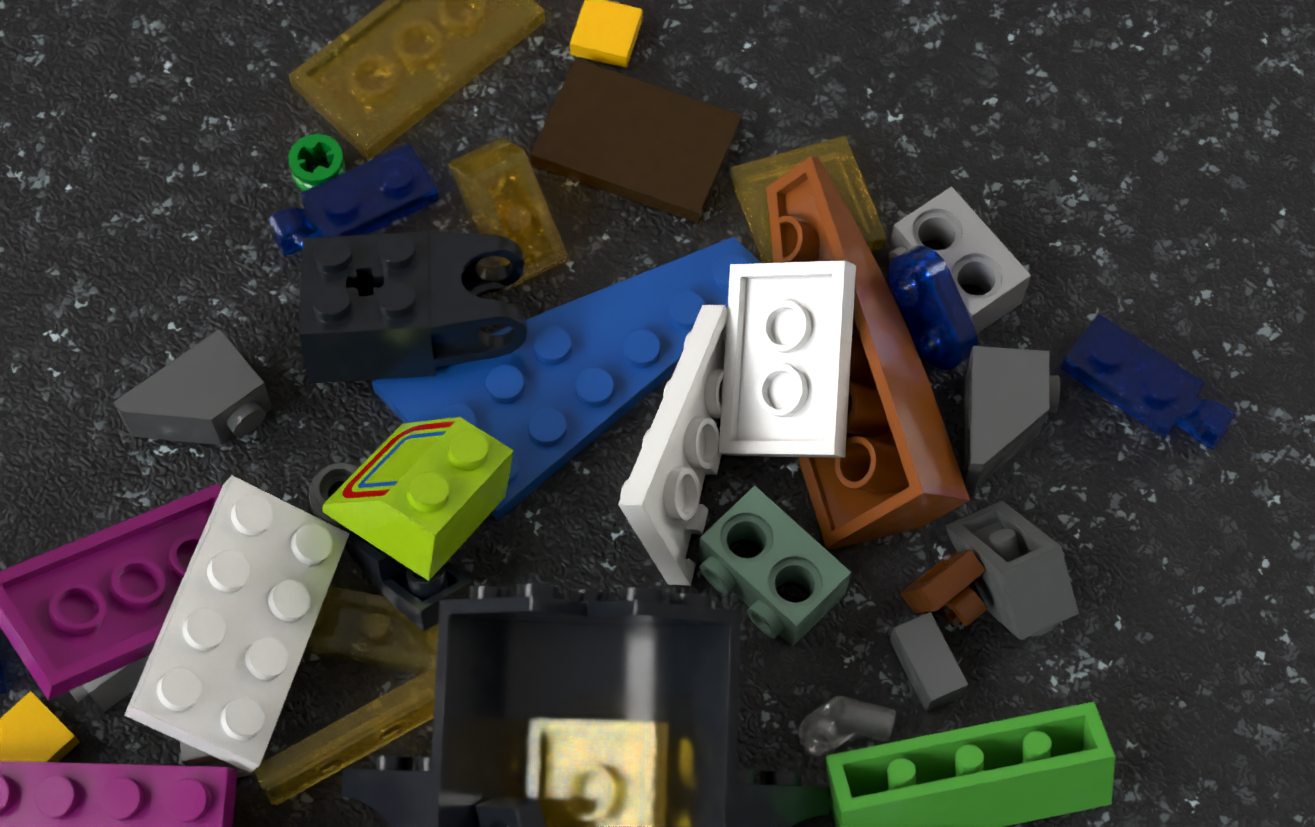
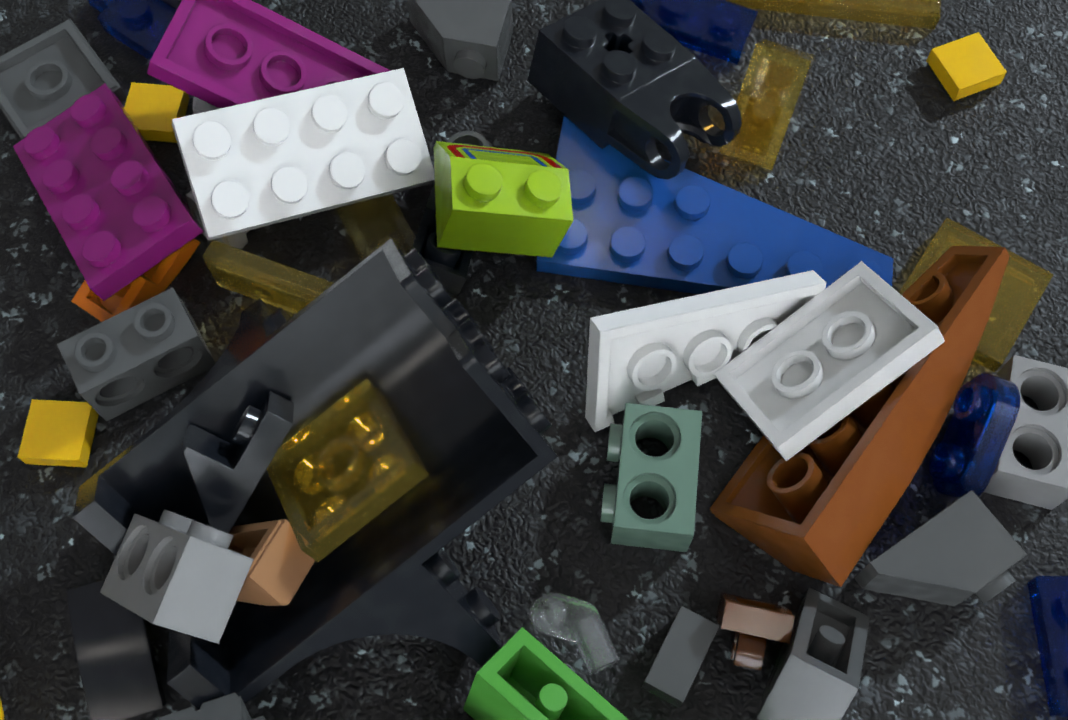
camera: 55 degrees right, 0 degrees up
dark brown tile [530,59,742,224] -> none

